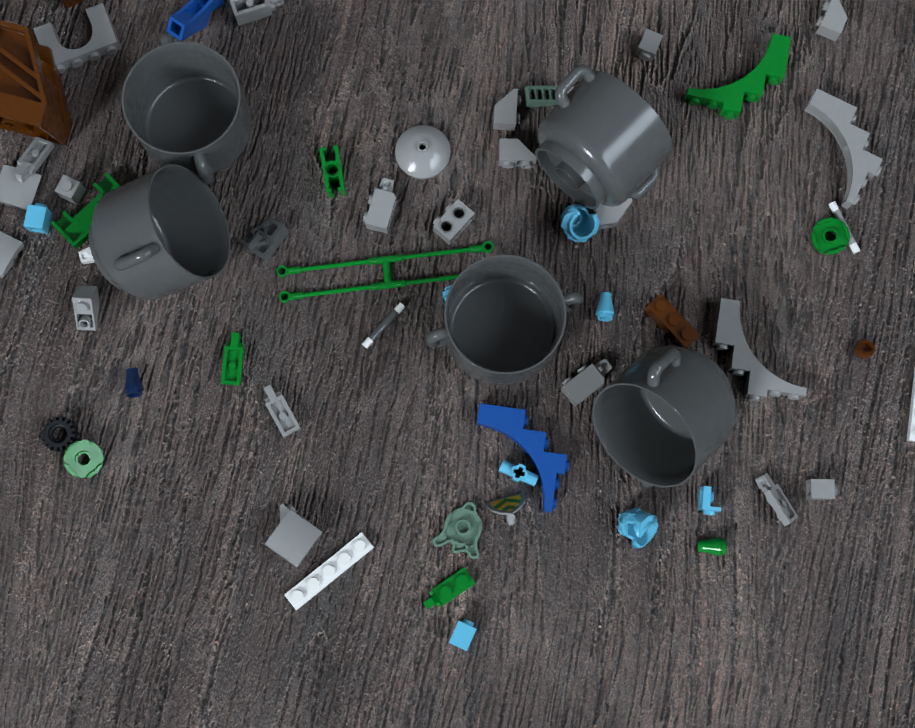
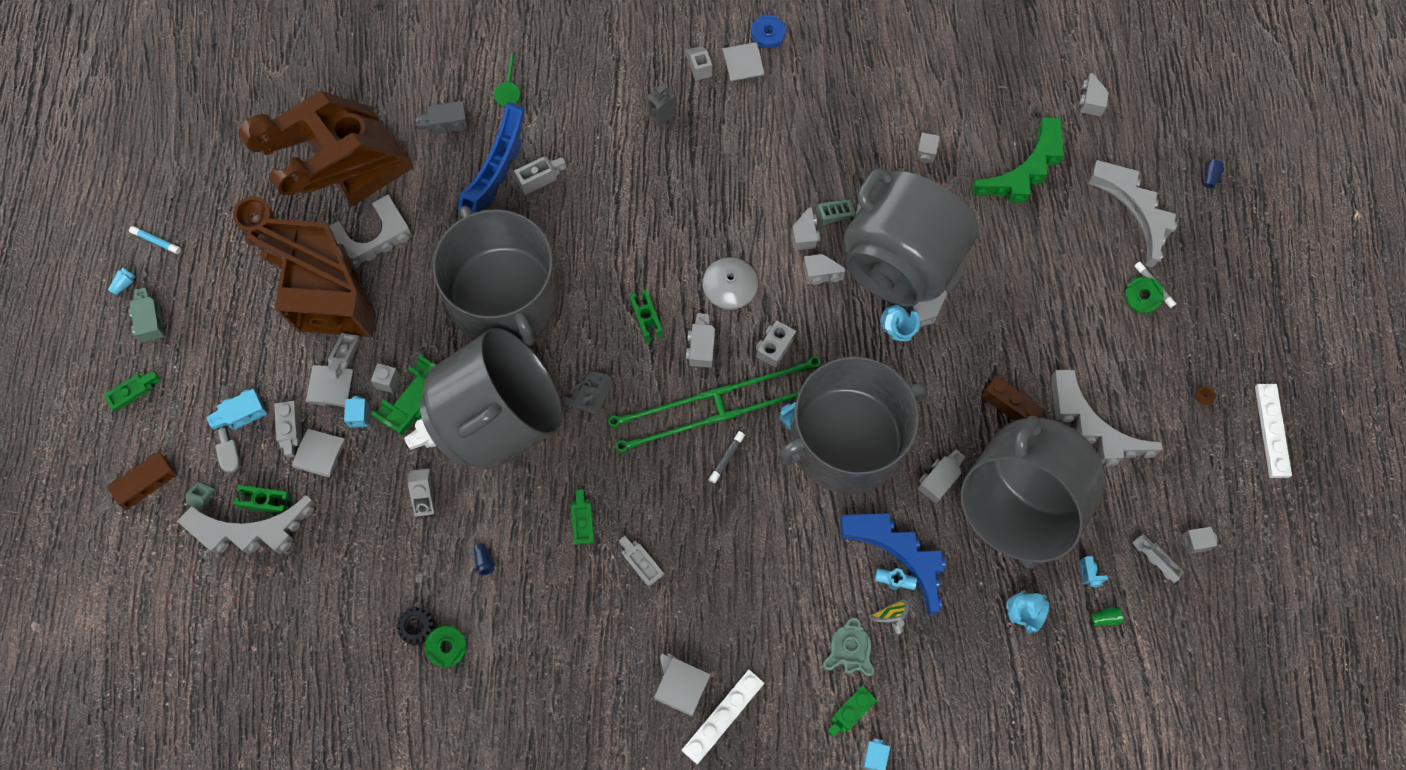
camera: 10 degrees left, 10 degrees down
medium azure cone [596,292,615,322] -> none

